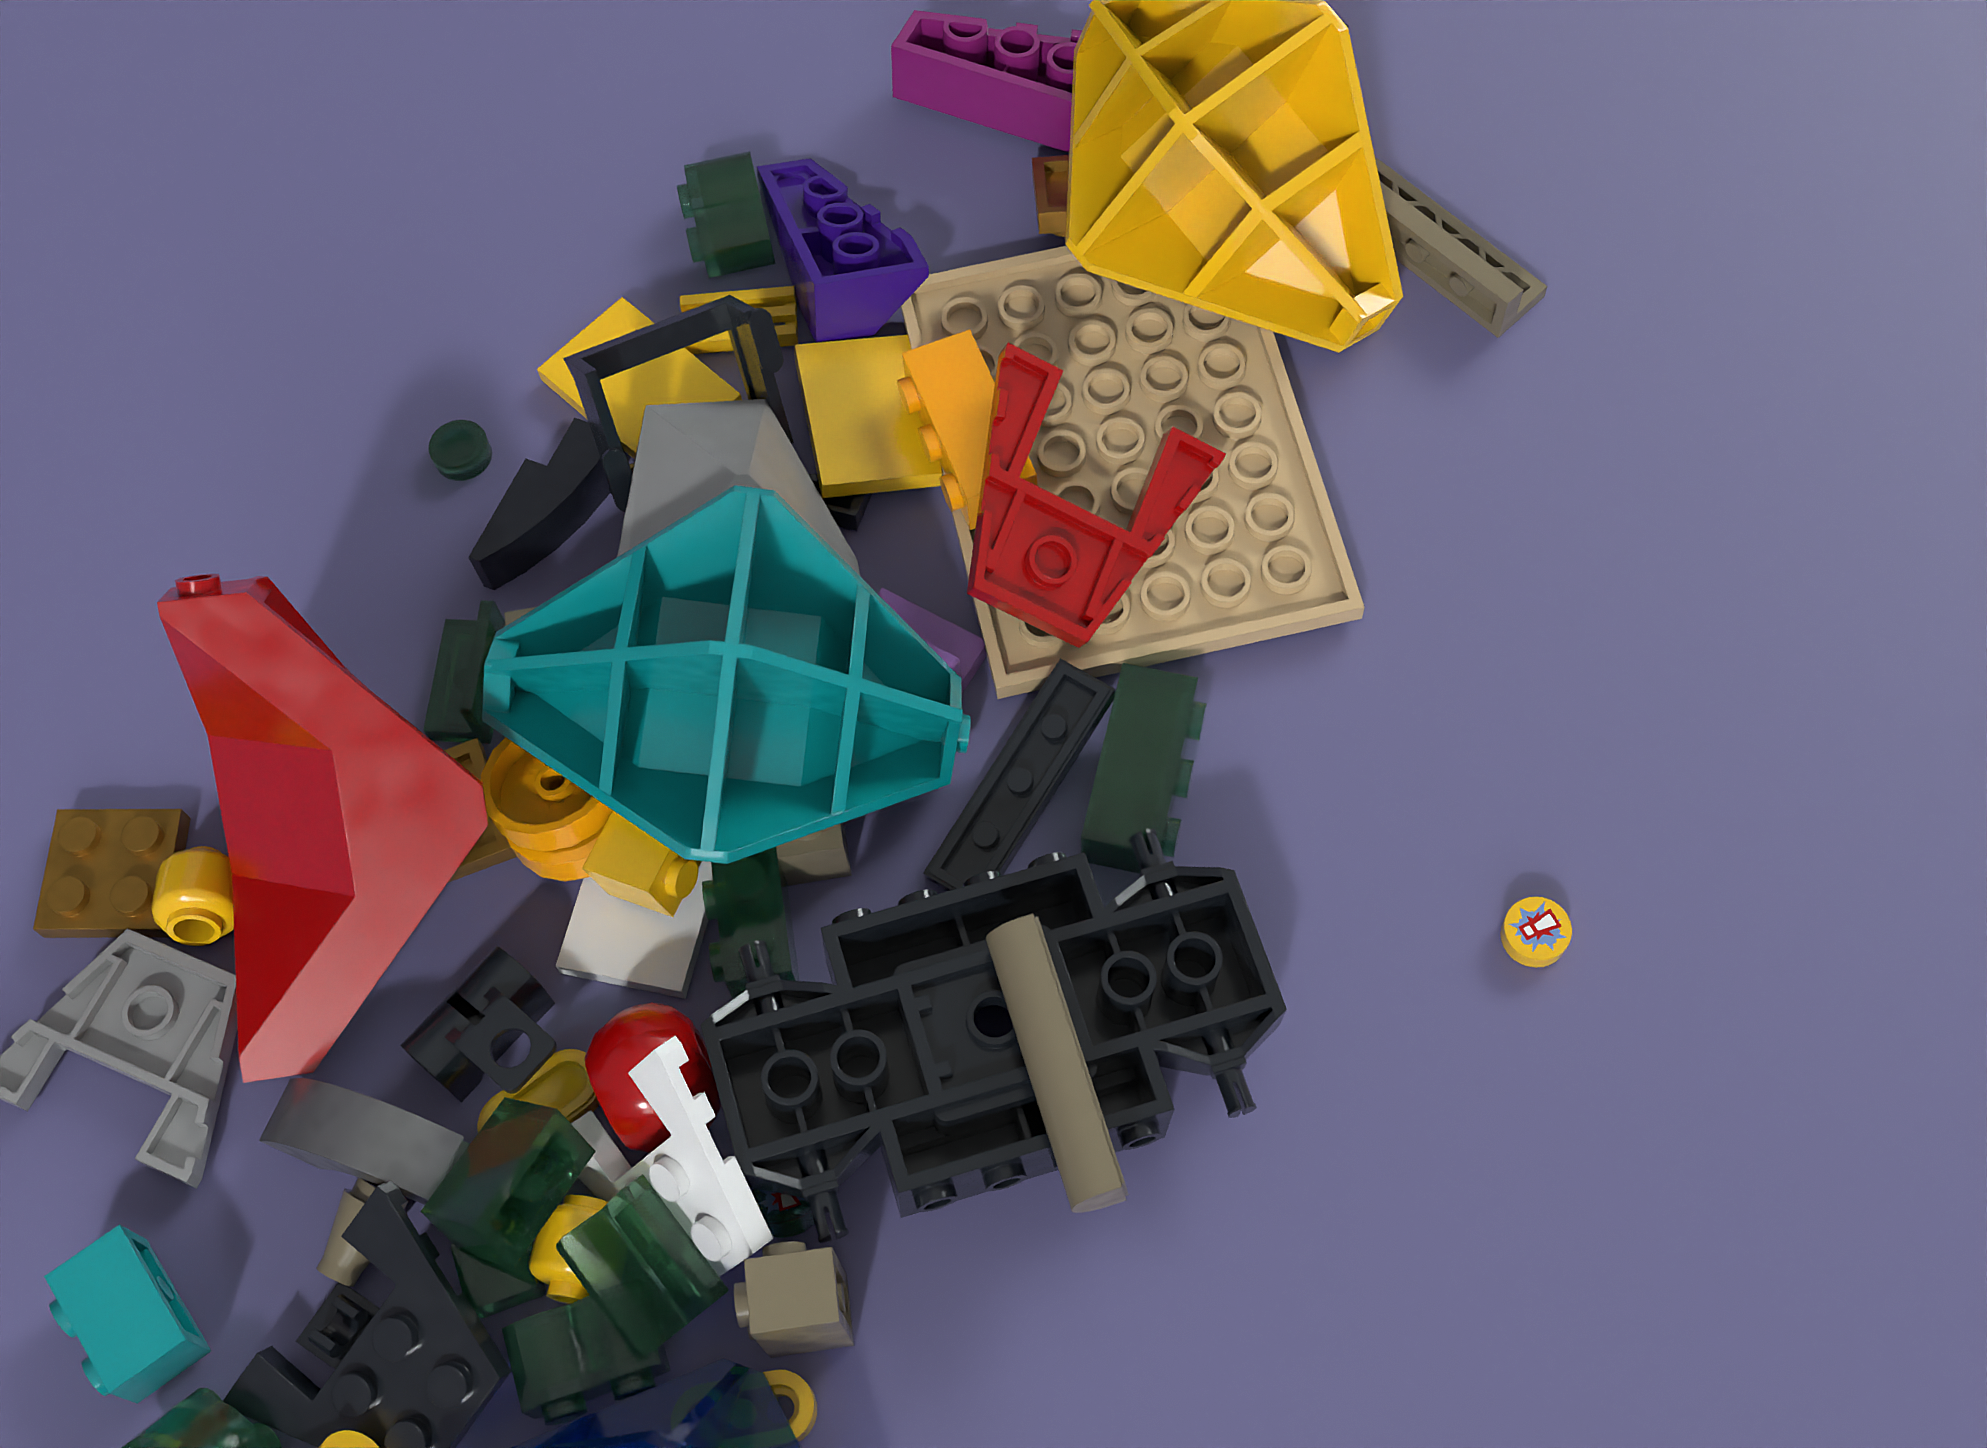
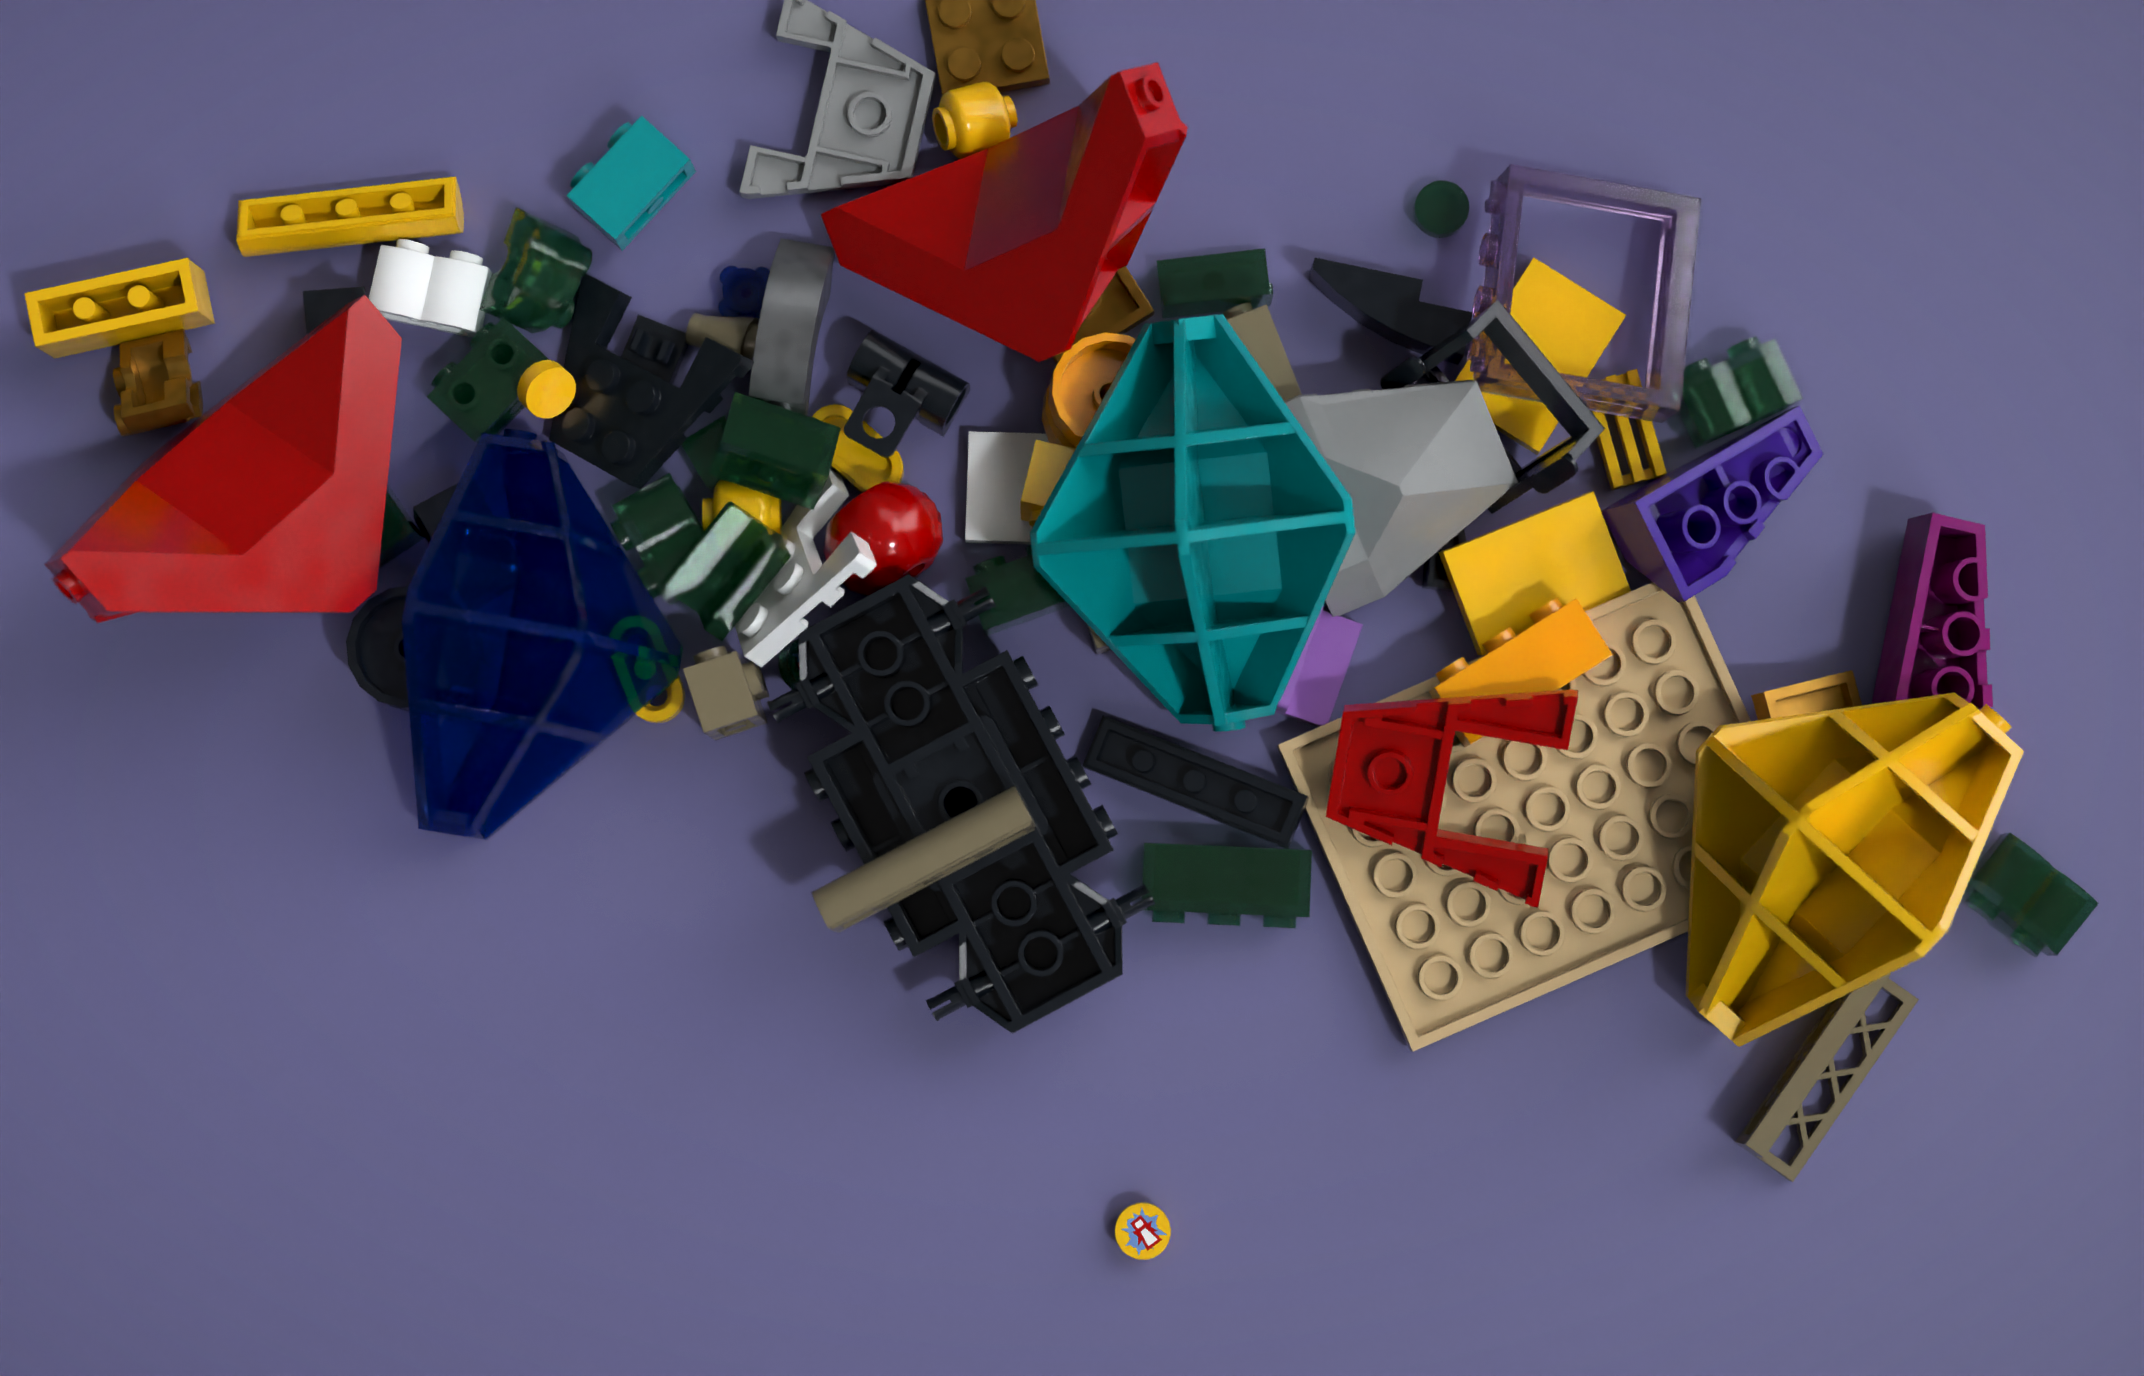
camera: 75 degrees right, 20 degrees up
none -> clear blue plate [718,266,770,319]
none -> clear purple window [1467,164,1701,423]

